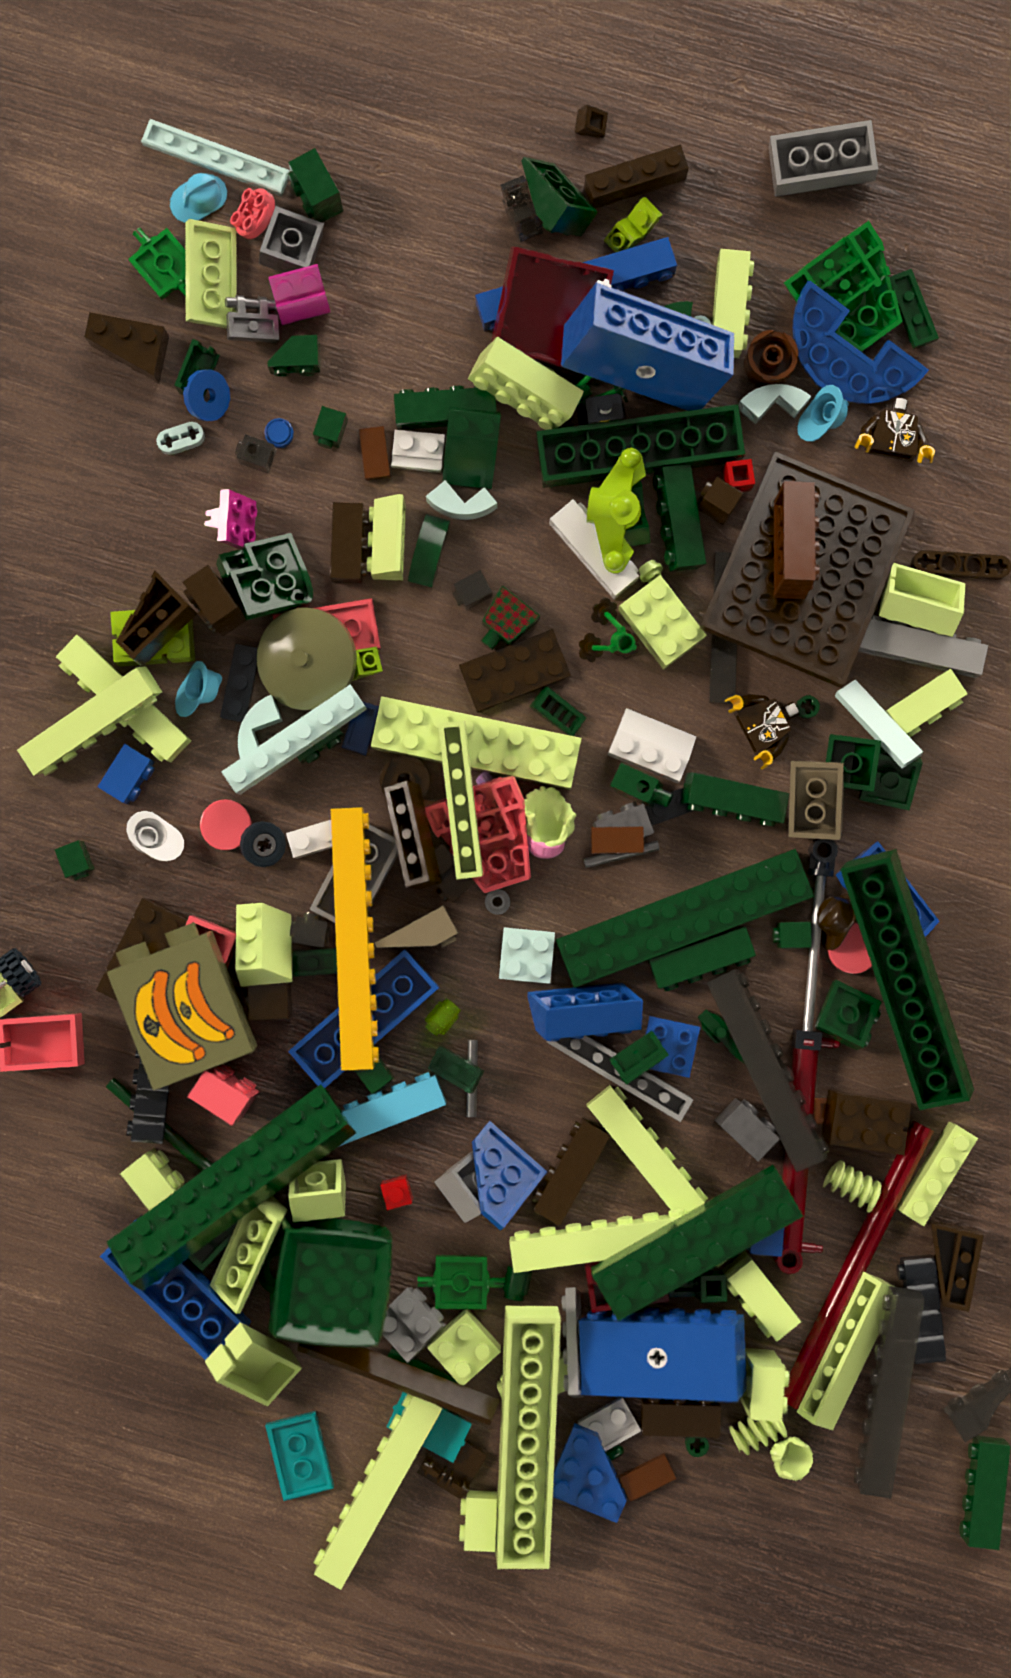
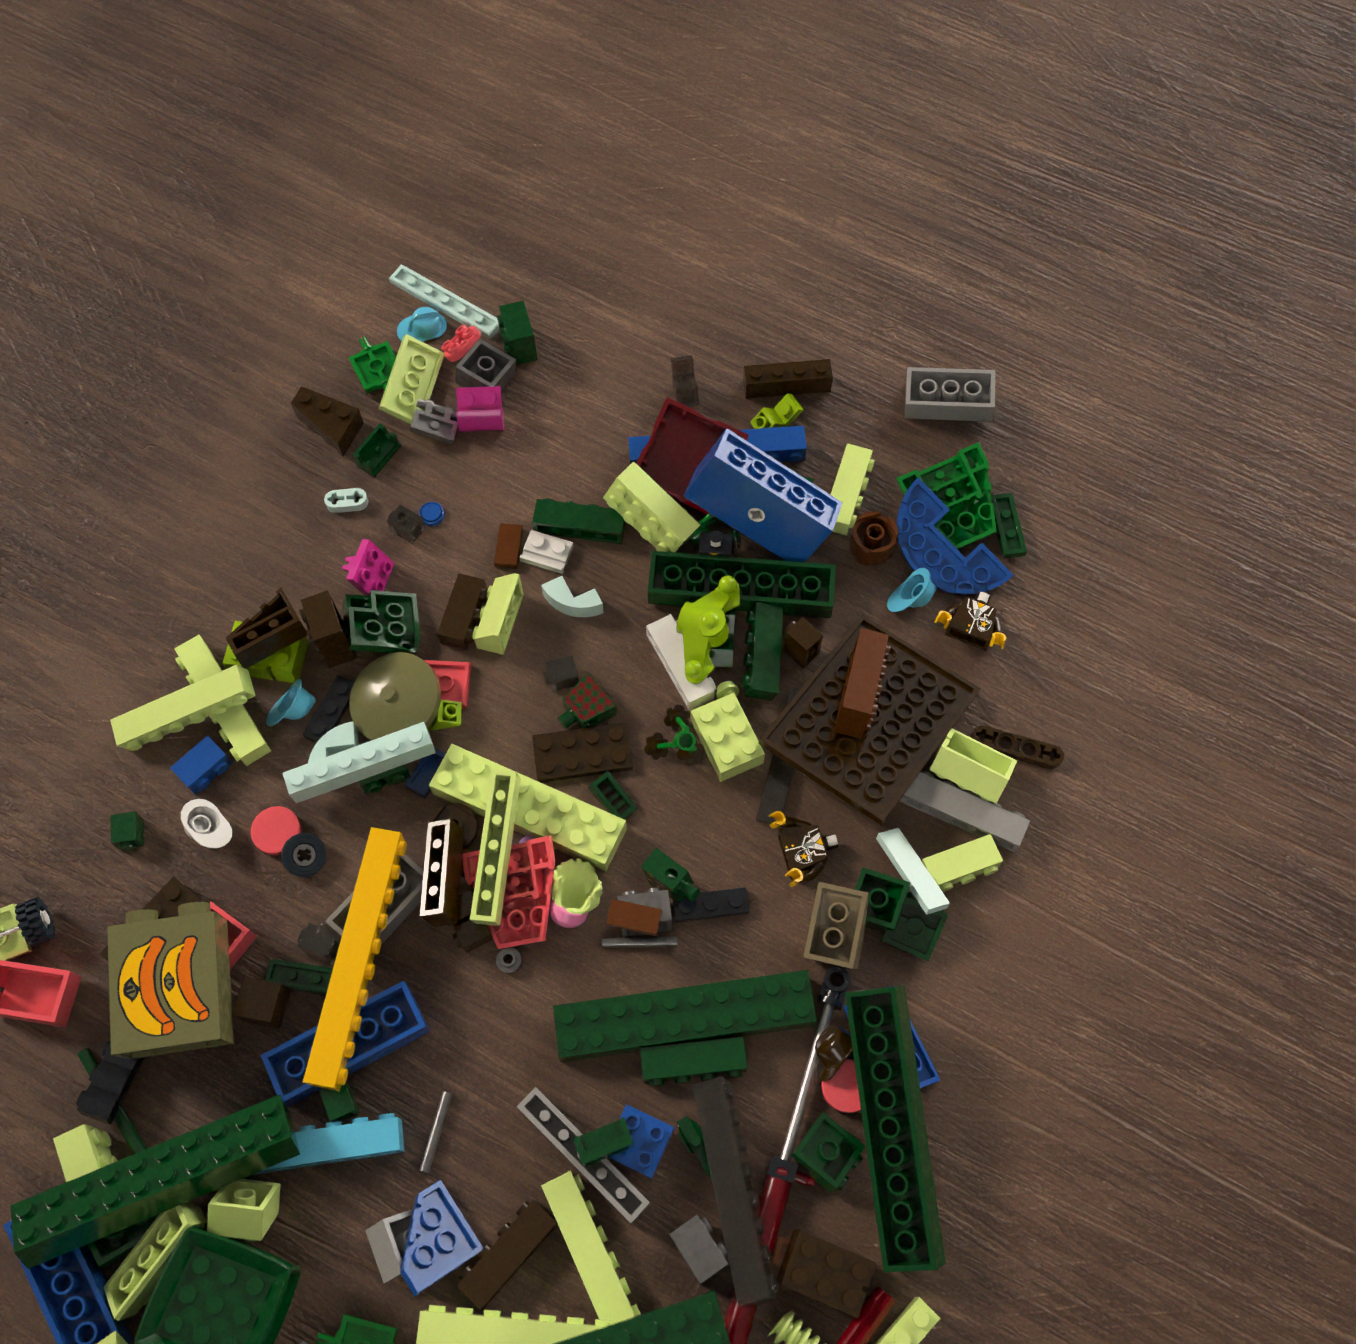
camera: 15 degrees right, 20 degrees down
blue tile [183,369,230,421] -> none
coral piece [188,1064,259,1125] -> none
yellowish green slope [236,903,292,987] -> none
dark green slope [267,335,321,377] -> none
white brick [286,820,332,859] -> none
dark green brick [313,406,348,449] -> none
dark tan slope [375,906,459,948] -> none
red brick [380,1174,414,1210] -> none
dark green brick [408,514,450,587] -> none
clear neon green brick [424,997,461,1036] -> none
clear green plate [428,1046,484,1094] -> none
dark green slope [442,407,501,489] -> none
light aqua brick [499,927,555,984] -> none
dark green slope [521,157,598,237] -> none
blue slope [527,983,643,1042] -> none
dark brown slope [575,104,608,138] -> none
white slope [607,708,696,783] -> none
dark green brick [681,772,790,827] -> none
red brick [723,459,755,492] -> none
light aqua brick [738,384,811,424] -> none
dark green brick [772,922,812,948] -> none
dark green bush [796,695,820,719] -> none

